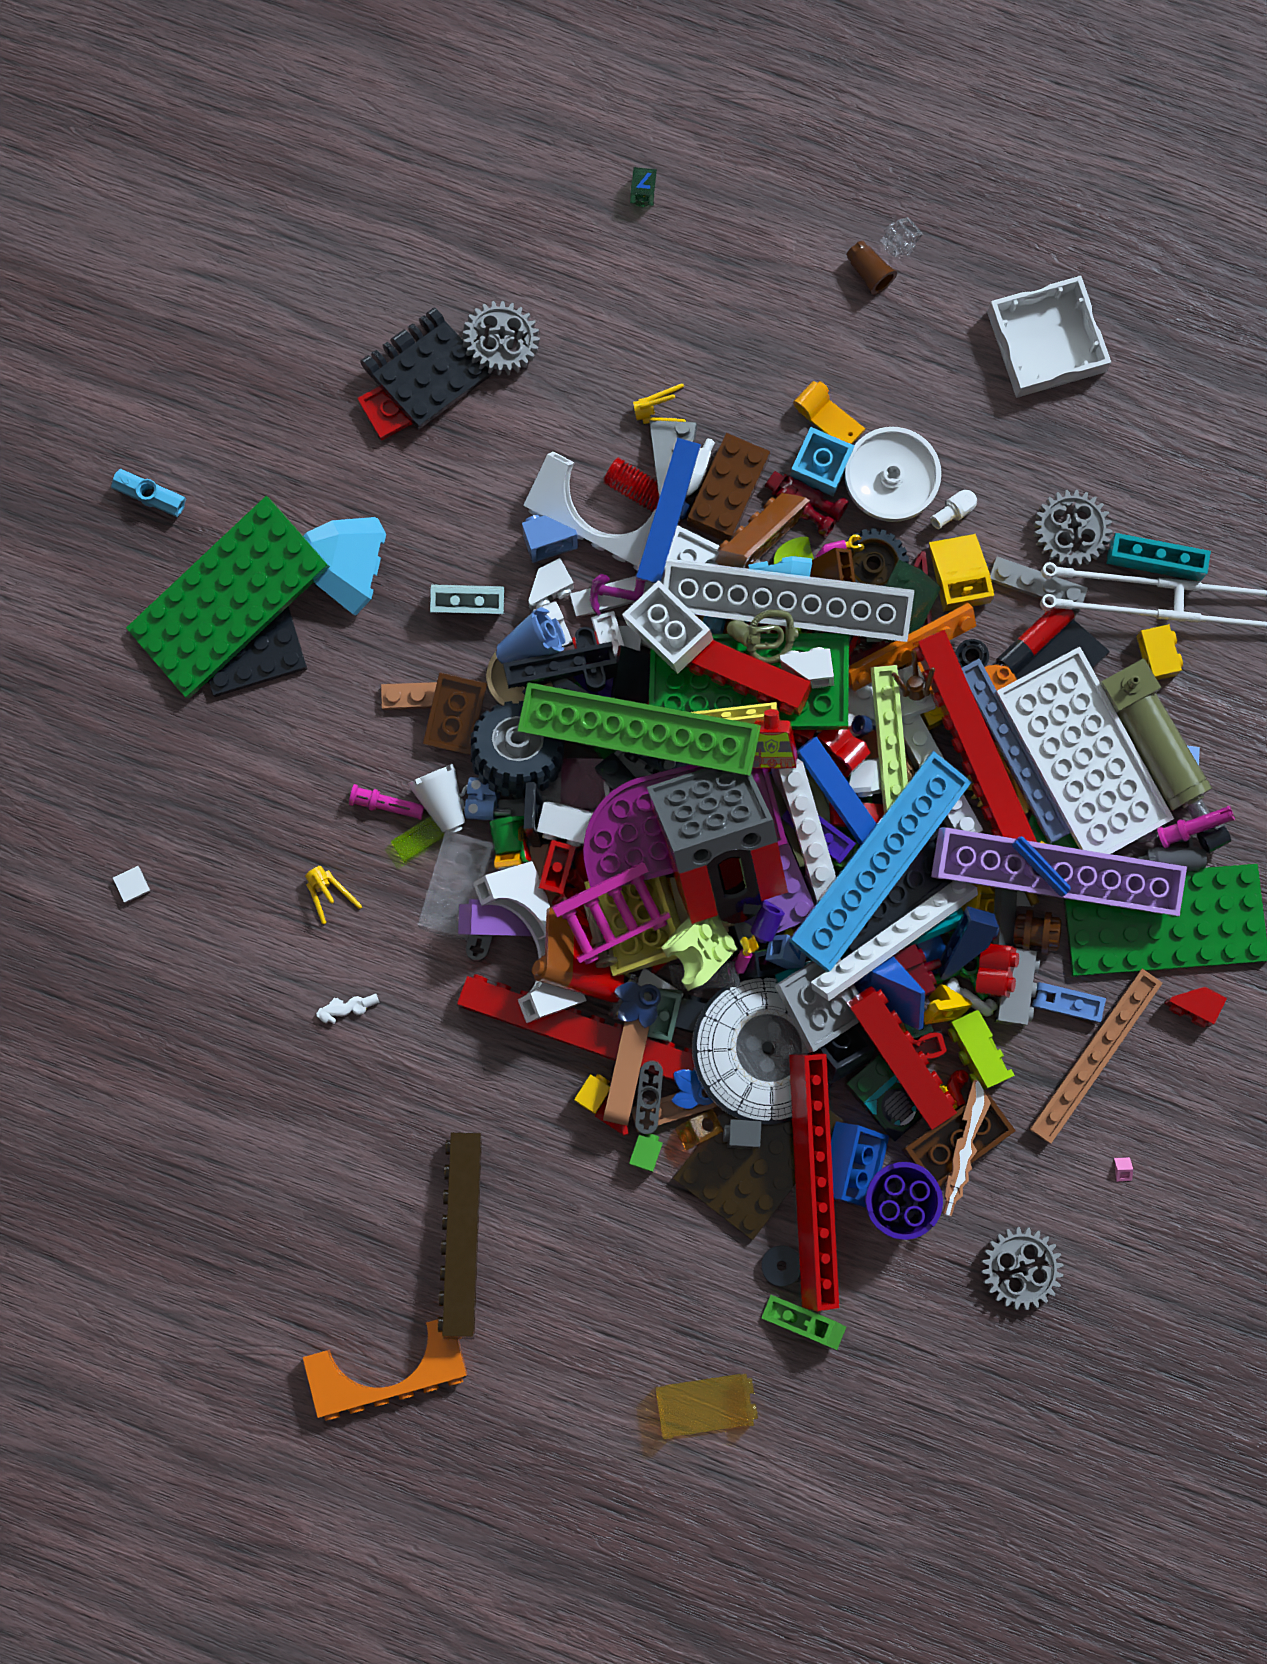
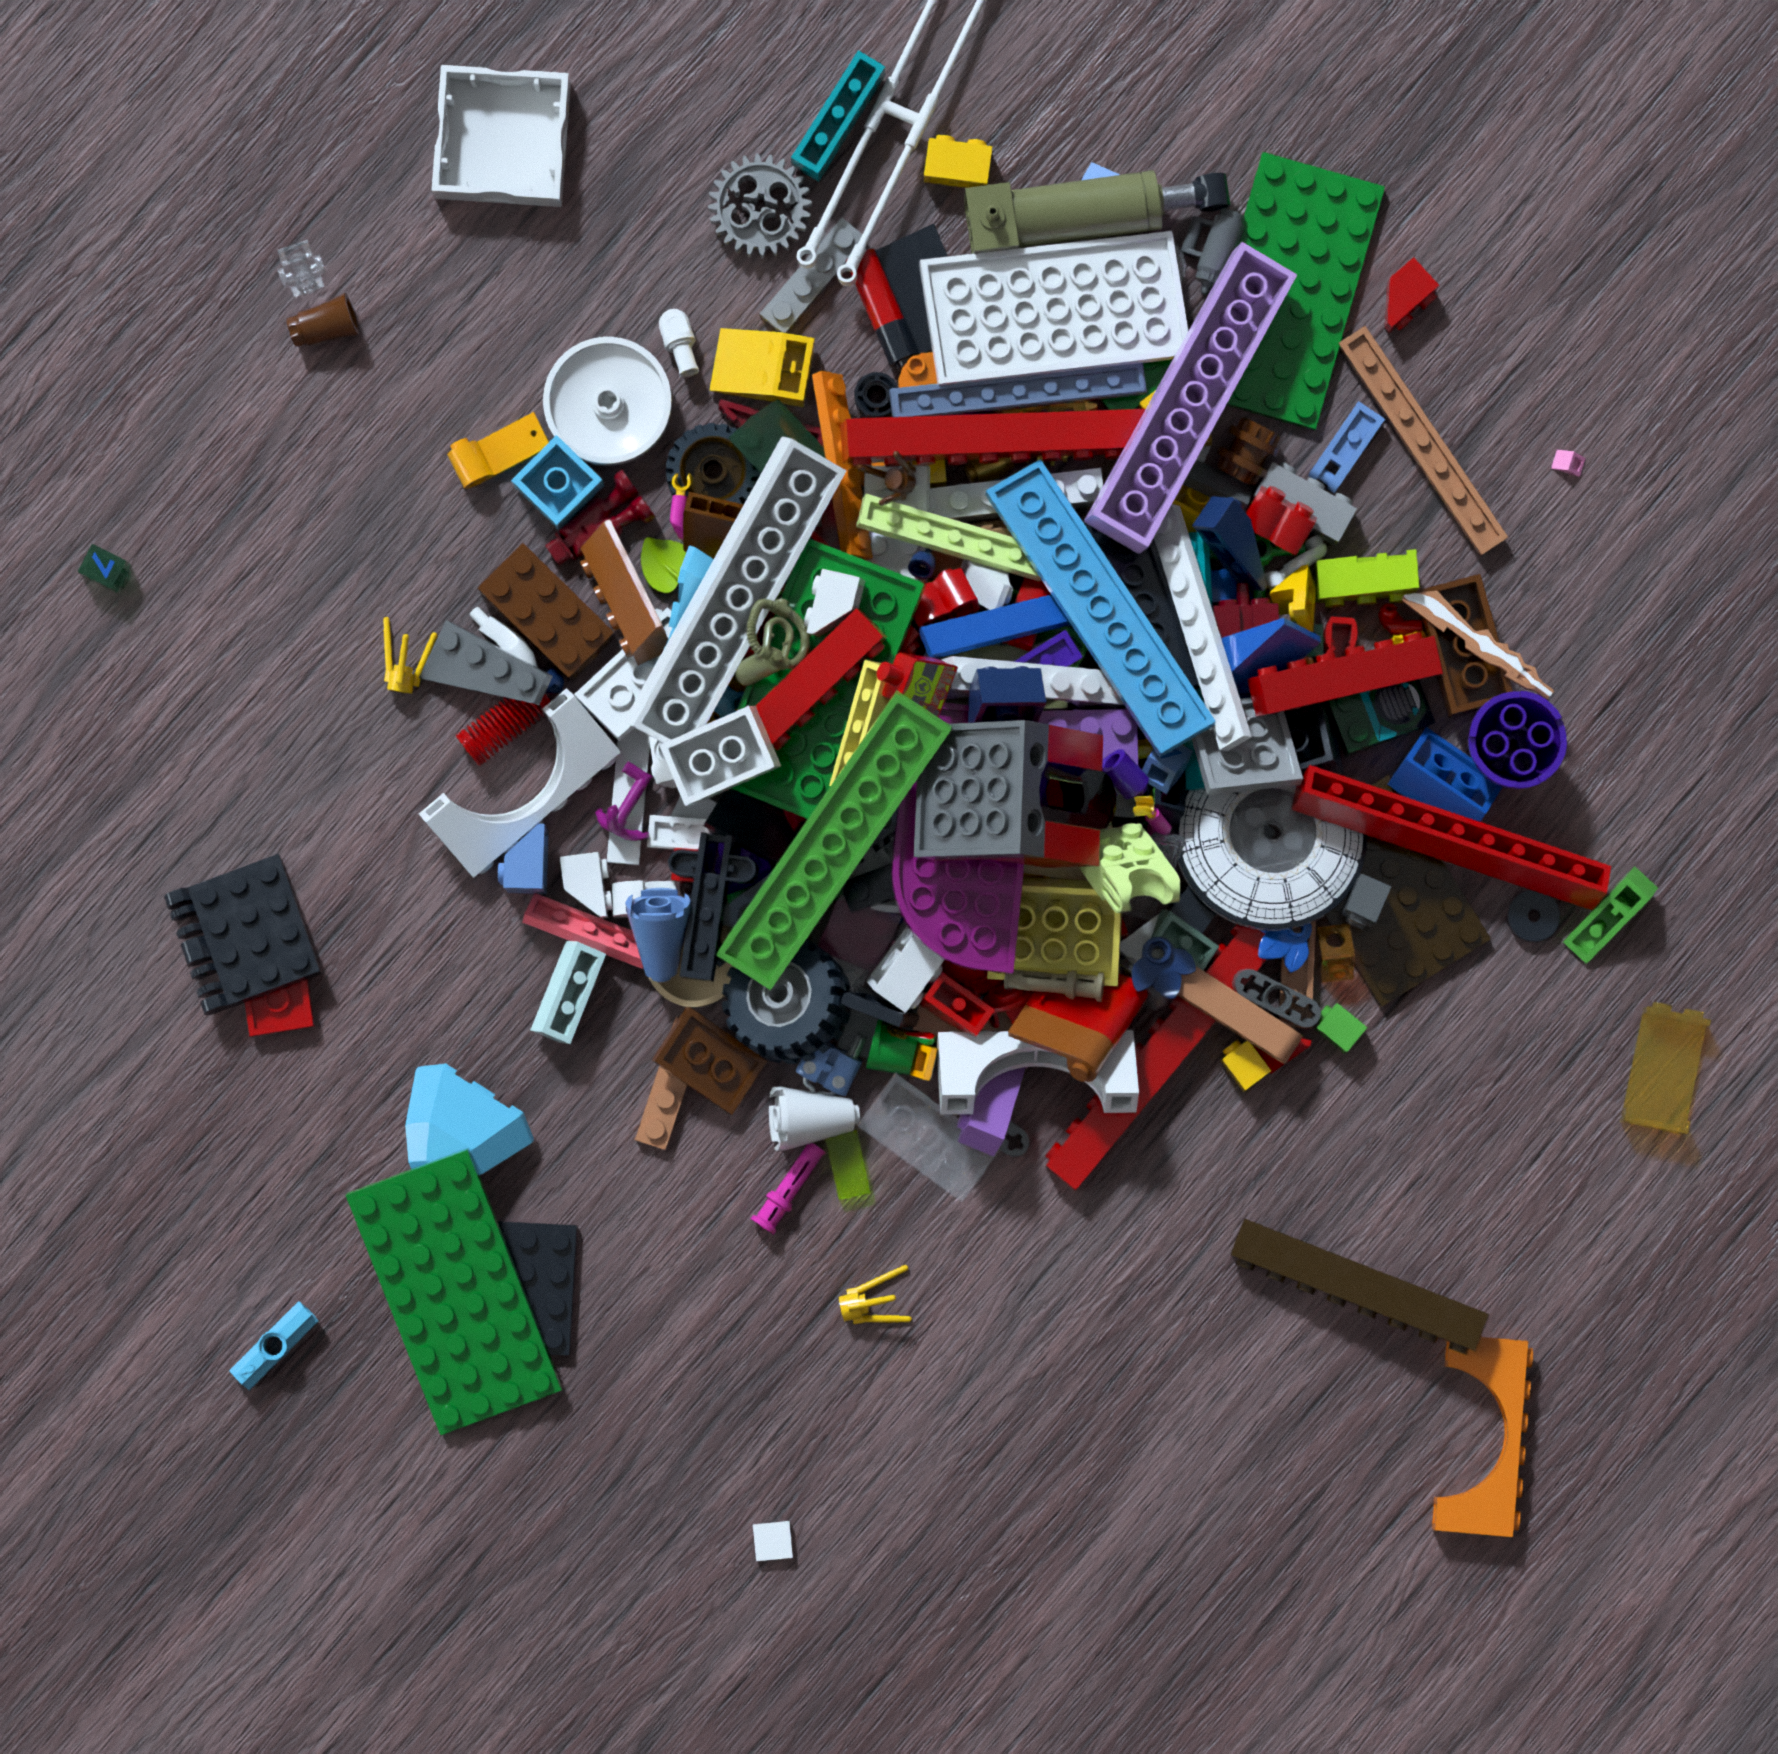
camera: 65 degrees left, 5 degrees up
white animal [316,994,380,1024] -> none
light grey gear [462,301,540,375] -> none
dark pink fence [552,862,671,964] -> none
blue tile [636,438,701,583] -> none
light grey gear [981,1227,1064,1310] -> none
blue axle [1012,836,1071,897] -> none
dark pink pin [1157,806,1235,848] -> none
none -> coral plate [522,893,643,969]
none -> pearl gold brick [964,458,1014,483]
none -> dark blue slope [968,666,1046,723]

